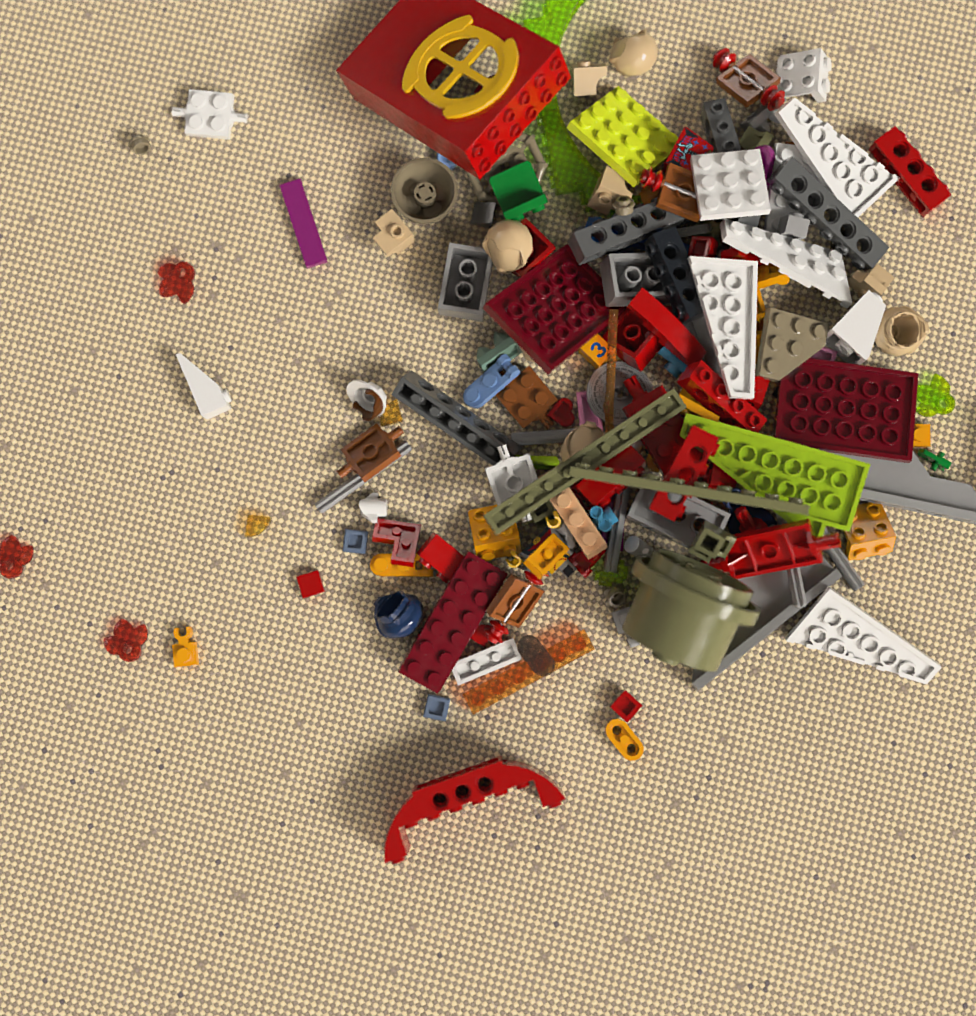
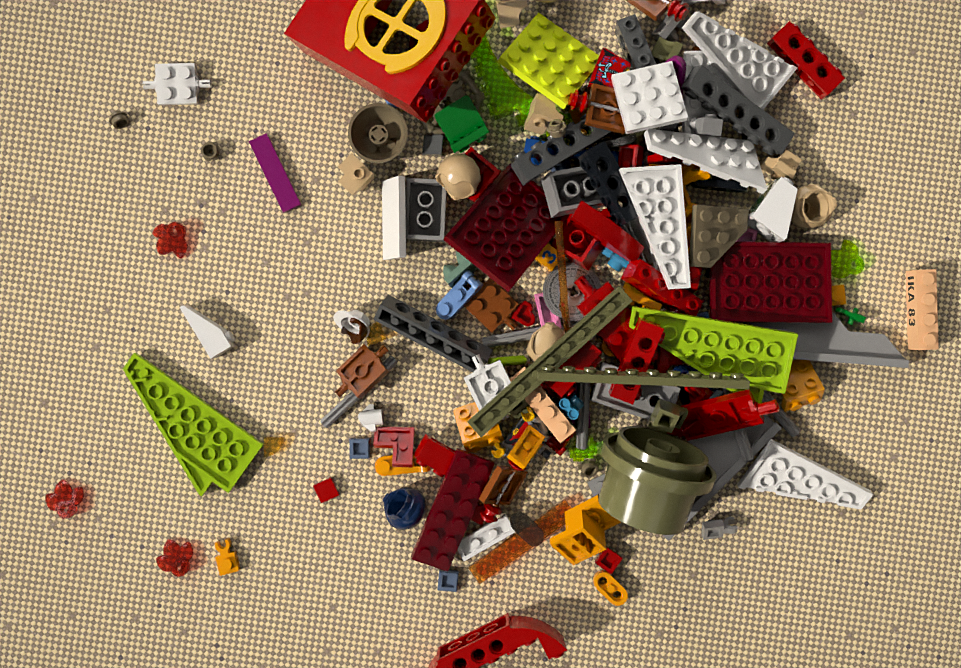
camera: 10 degrees left, 5 degrees up
white piece [624,536,653,557] -> none
none -> lime wing [123,353,264,497]
none -> dark tan plate [201,142,221,161]
none -> white tile [382,176,406,260]
none -> light orange bracket [550,495,621,565]
none -> black plate [690,176,748,193]
none -> light grey plate [701,517,738,540]

